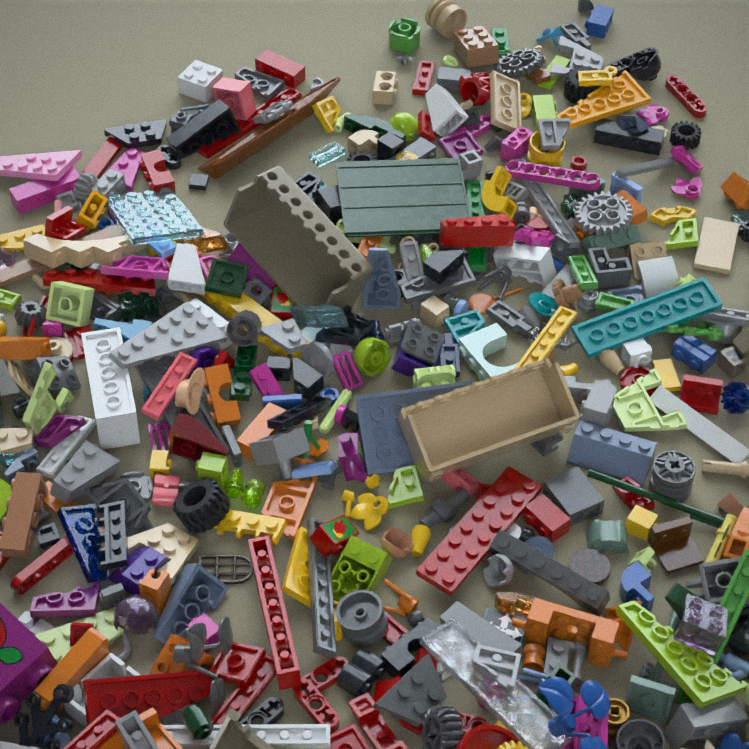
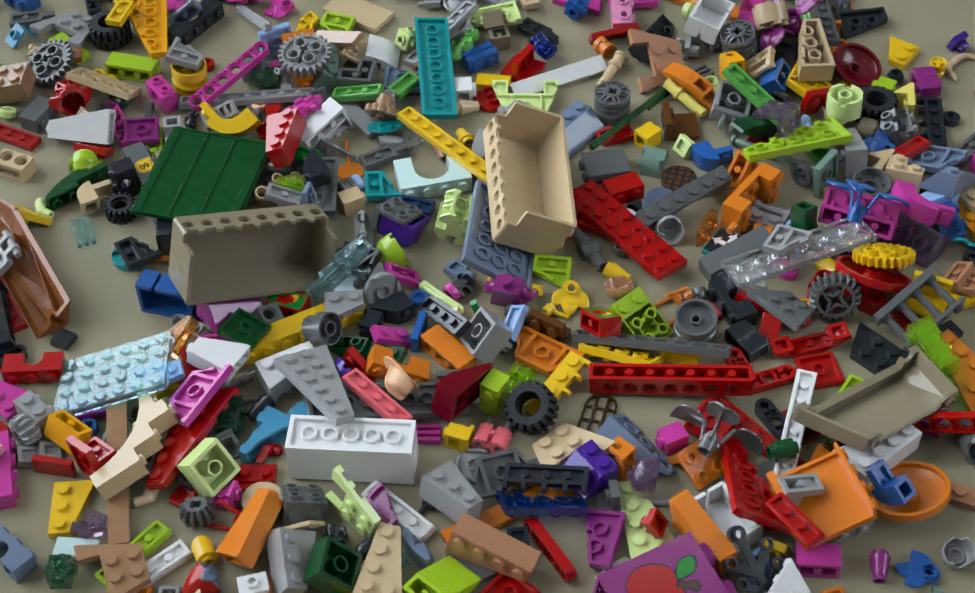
camera: 70 degrees left, 0 degrees up
none -> tile [316,30,364,47]
none -> reddish brown bracket [528,309,571,343]

